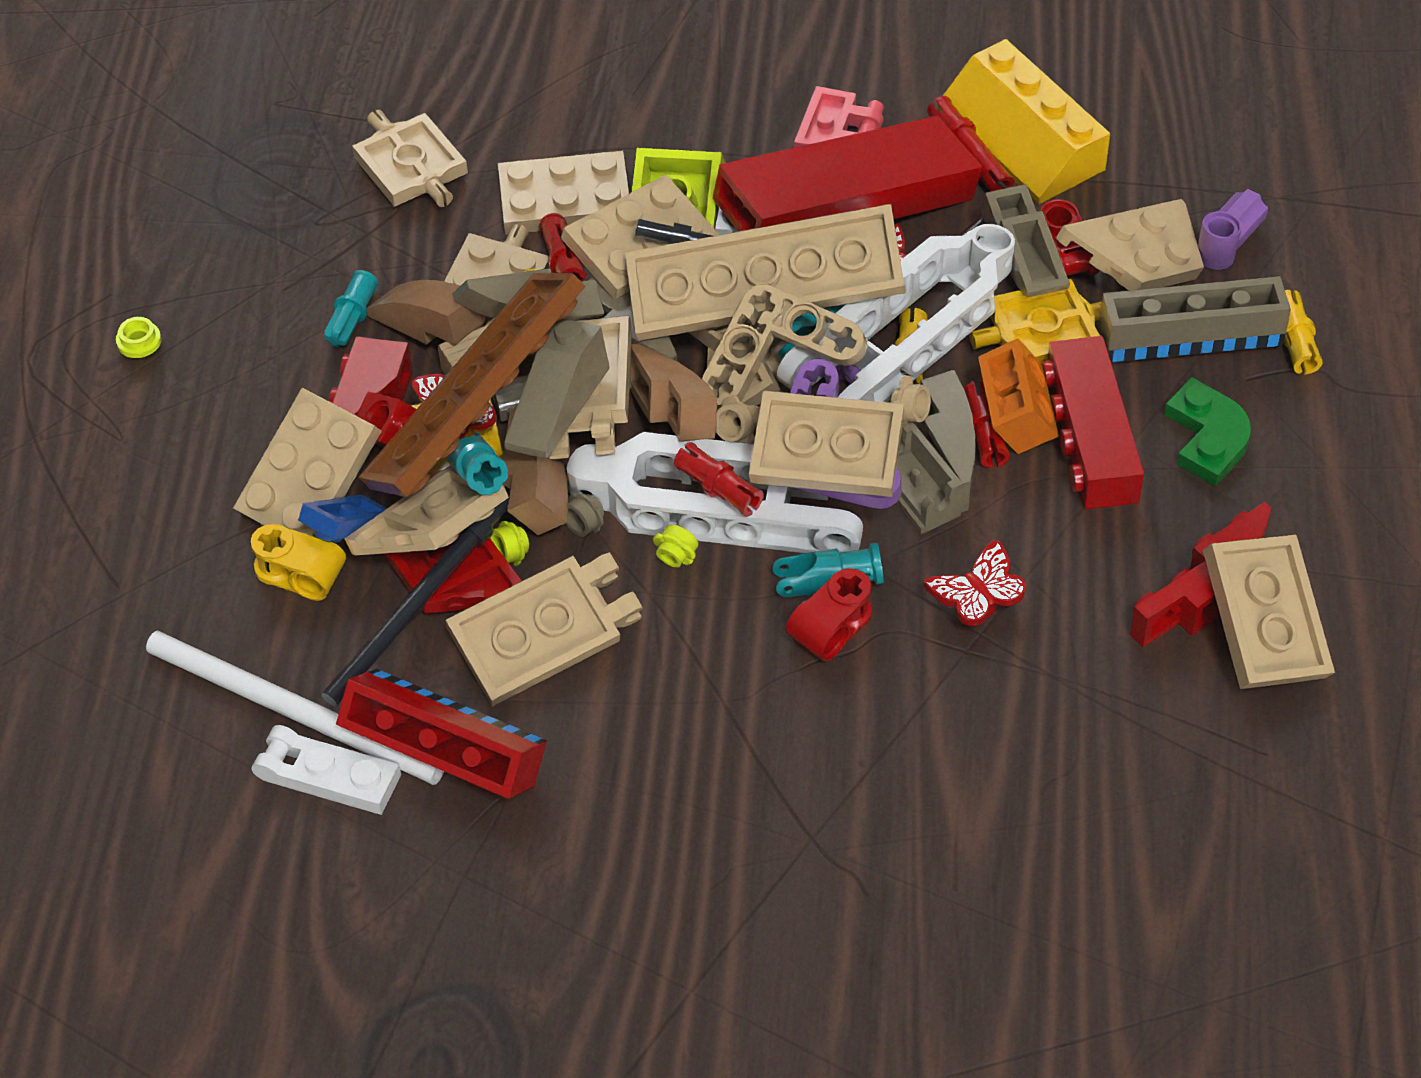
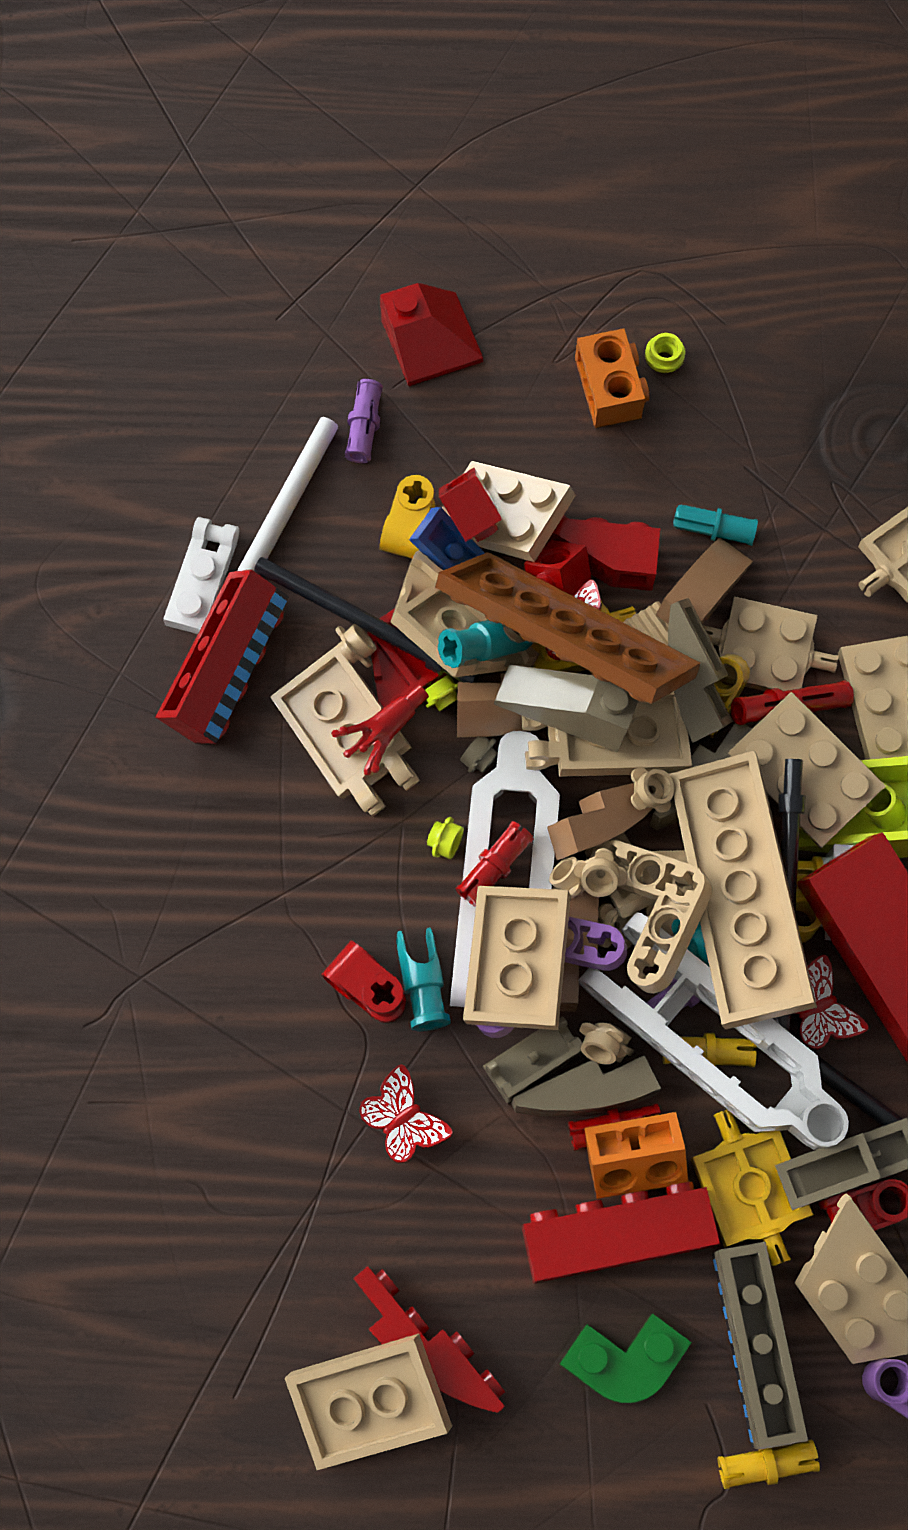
camera: 85 degrees right, 20 degrees up
none -> red piece [331,685,429,776]
none -> tan plate [335,624,376,668]
none -> medium lavender pin [345,379,383,463]
none -> red slope [380,283,483,386]
none -> red arch [439,467,503,542]
none -> tan plate [573,848,628,897]
none -> orange brick [575,328,649,428]
none -> tan plate [631,767,674,813]

